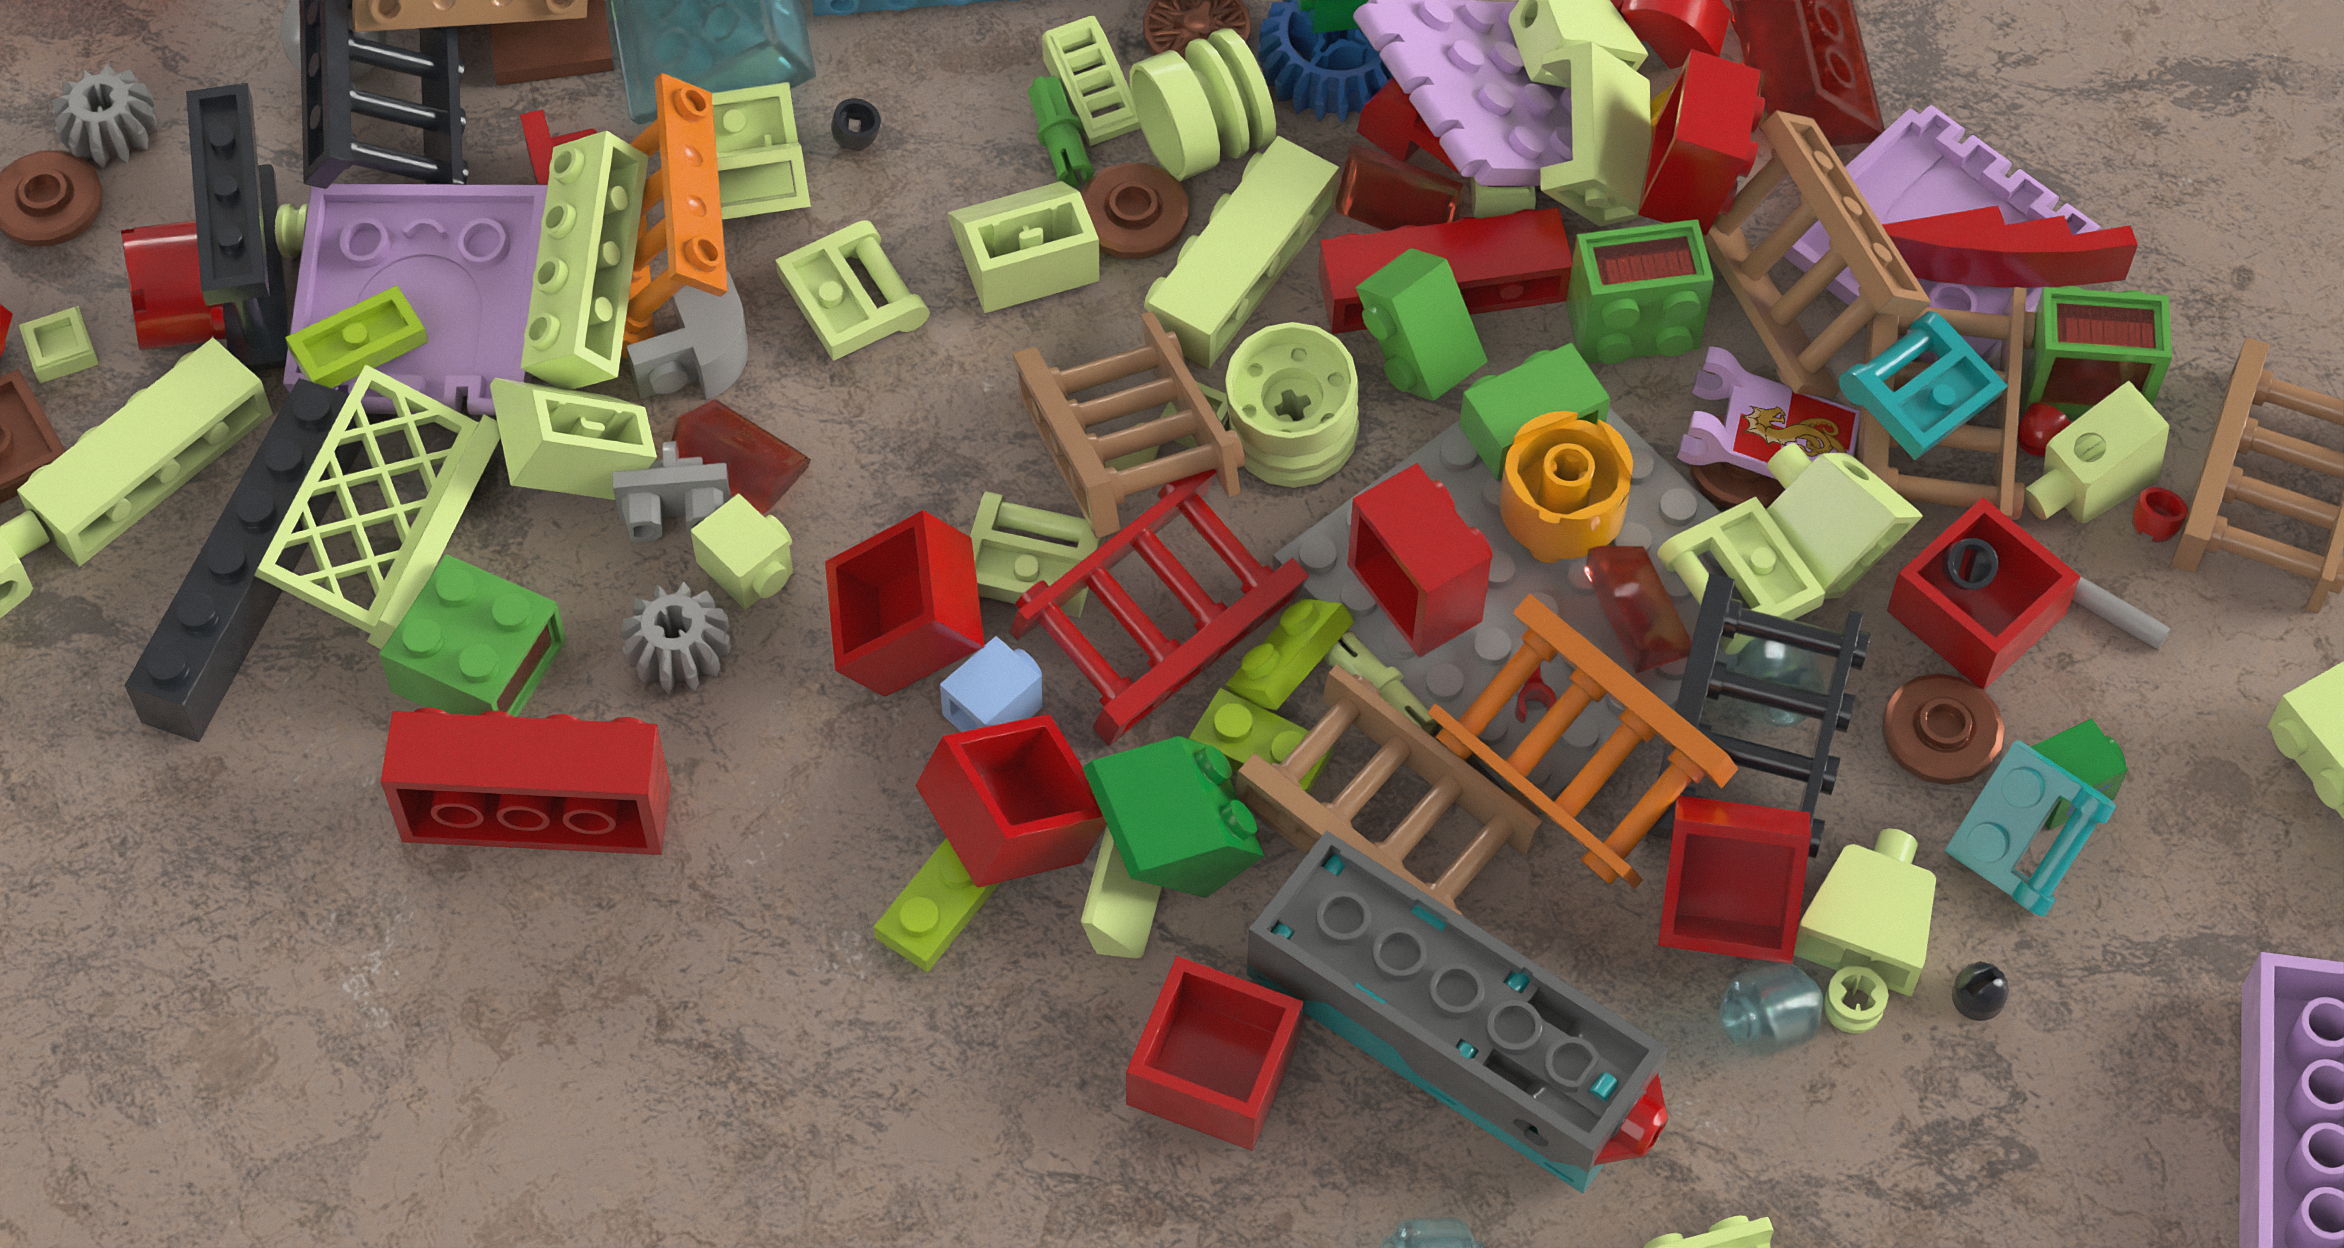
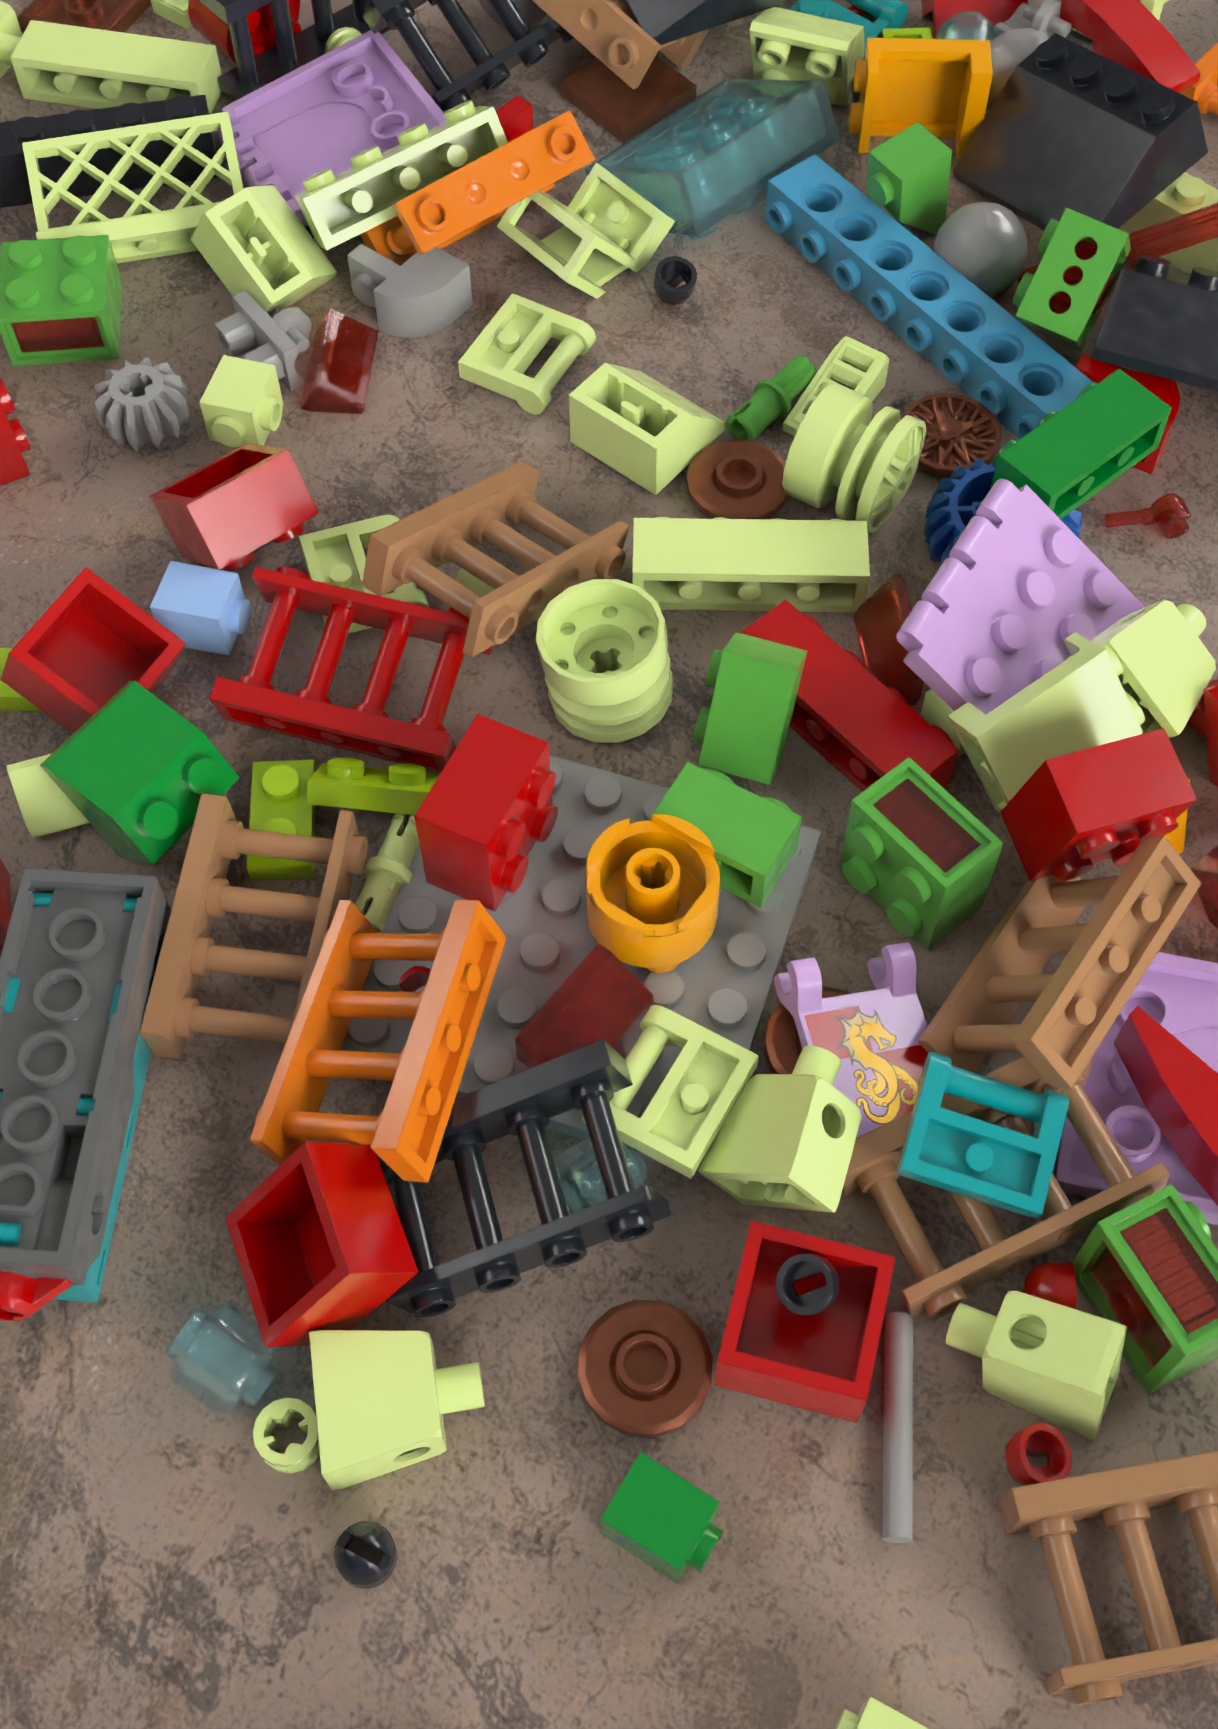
camera: 60 degrees right, 0 degrees up
lime plate [285,285,428,388] -> none
teal plate [1944,740,2117,917] -> none

